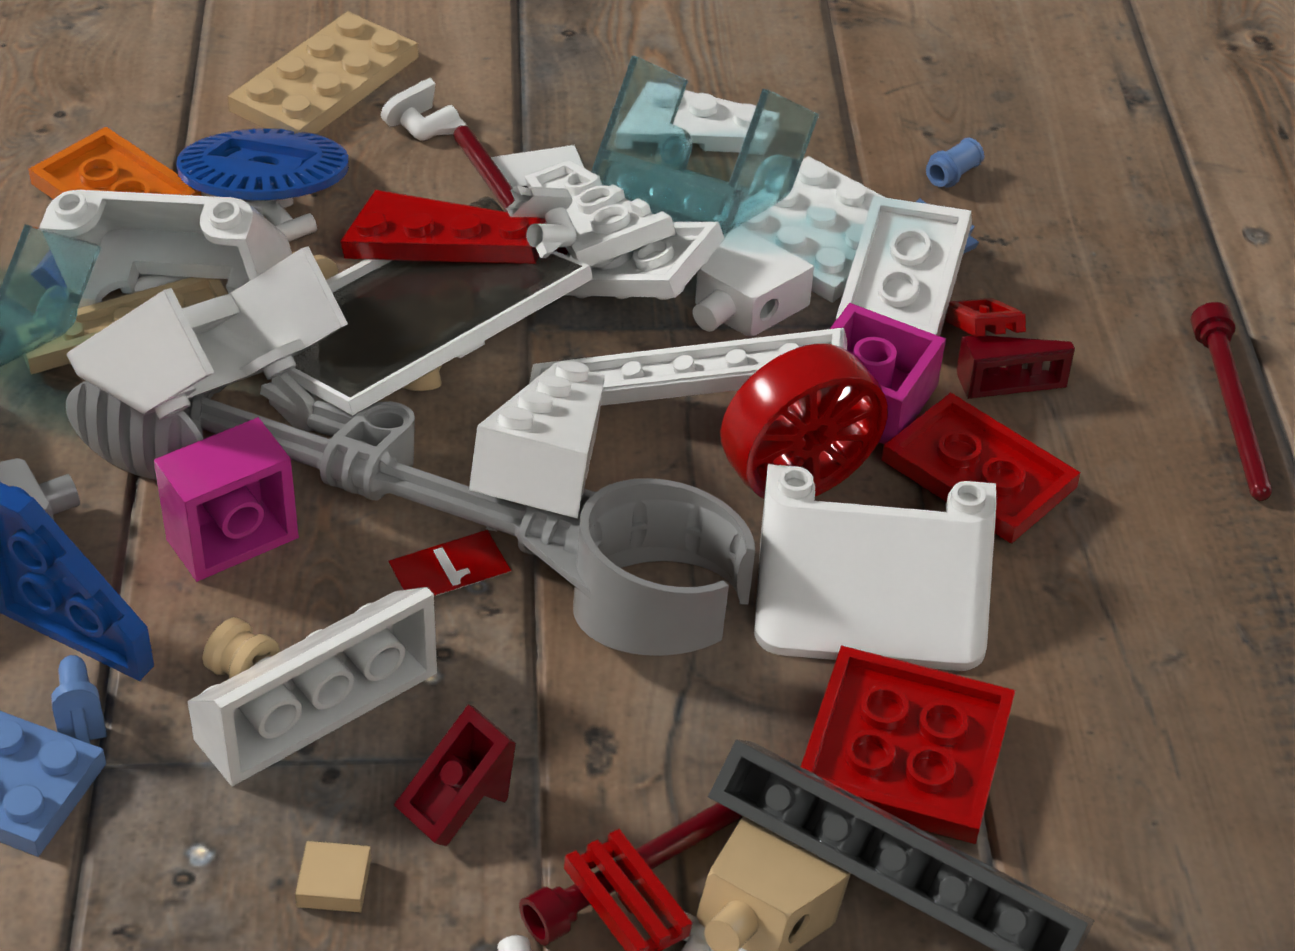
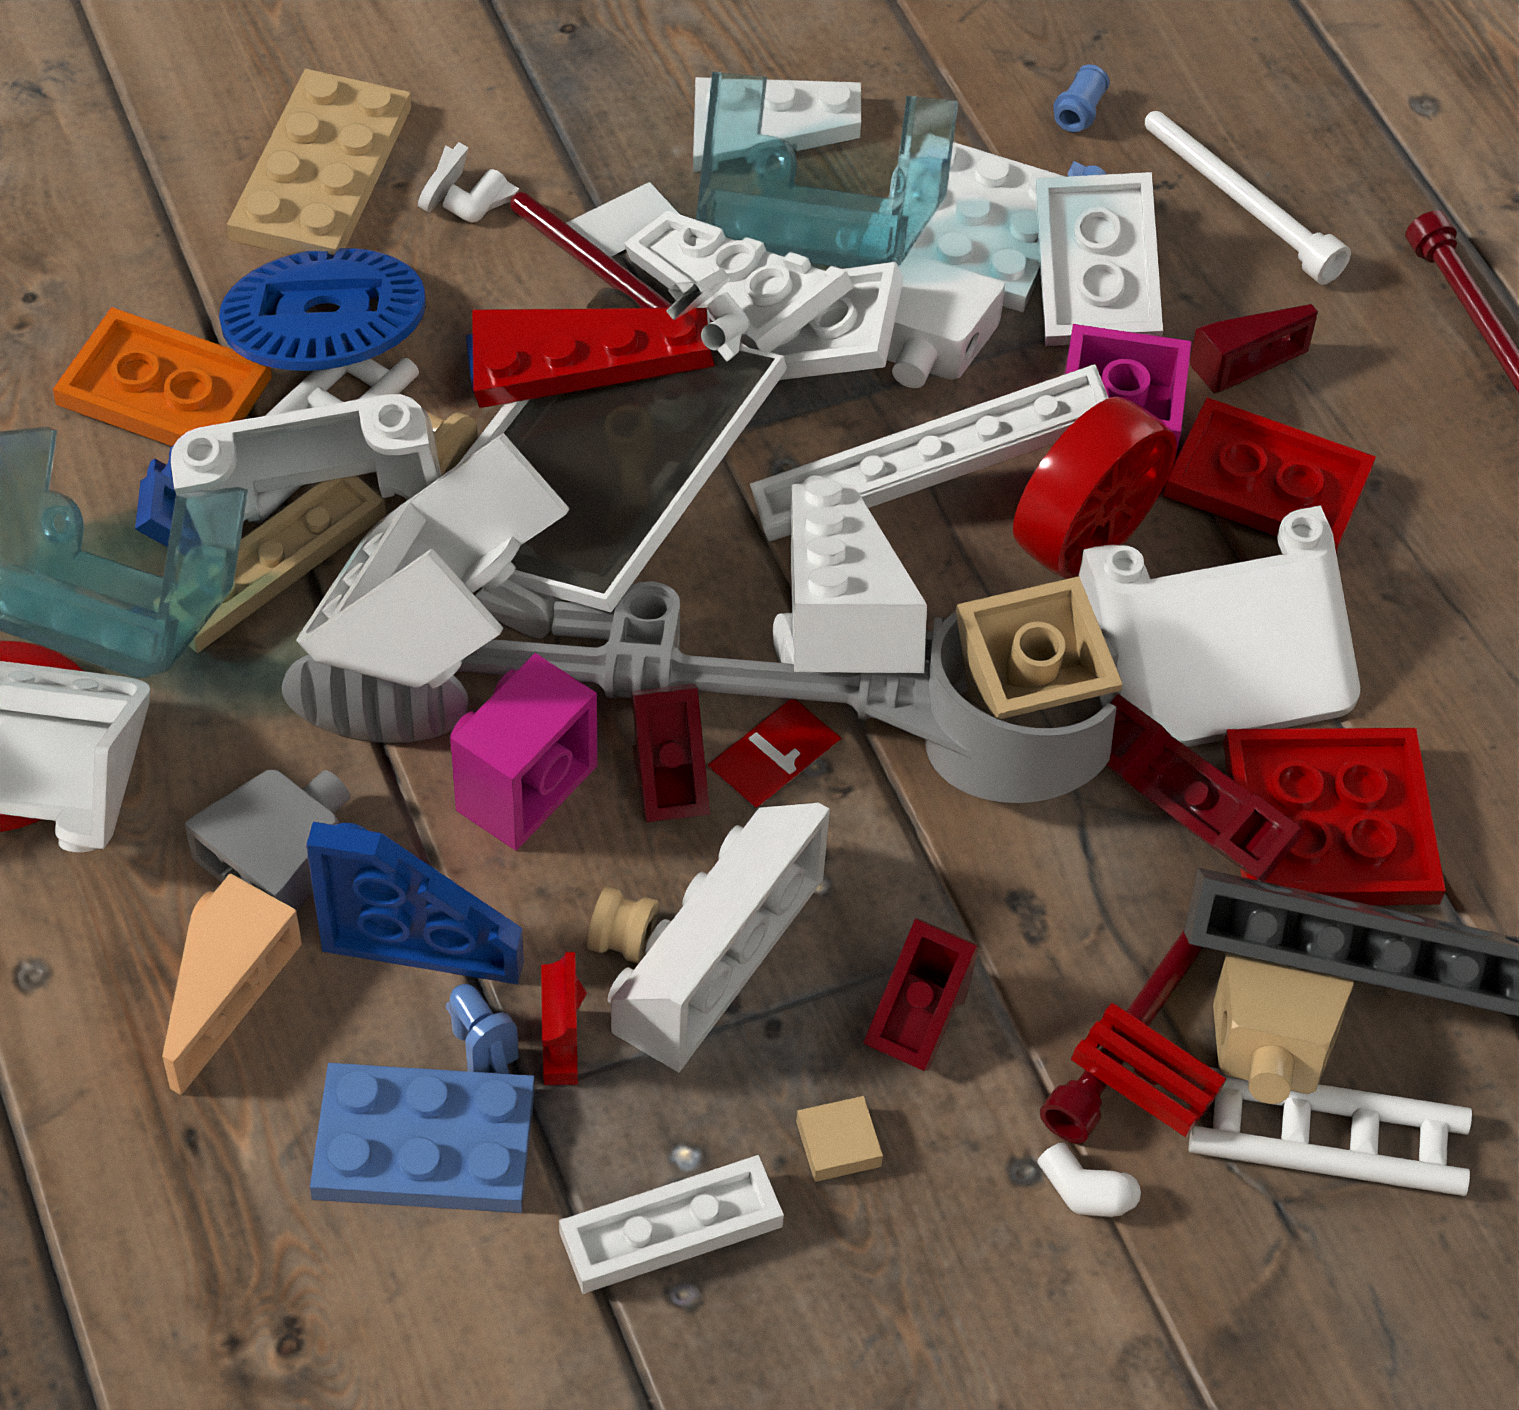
camera: 20 degrees left, 10 degrees up
red tile [945,298,1026,337] -> none
none -> red piece [541,952,587,1085]
none -> white plate [559,1155,784,1294]
none -> dark red slope [631,683,710,823]
none -> tan slope [956,576,1123,720]
none -> dark red slope [1106,694,1305,883]
none -> white piece [1145,111,1351,285]

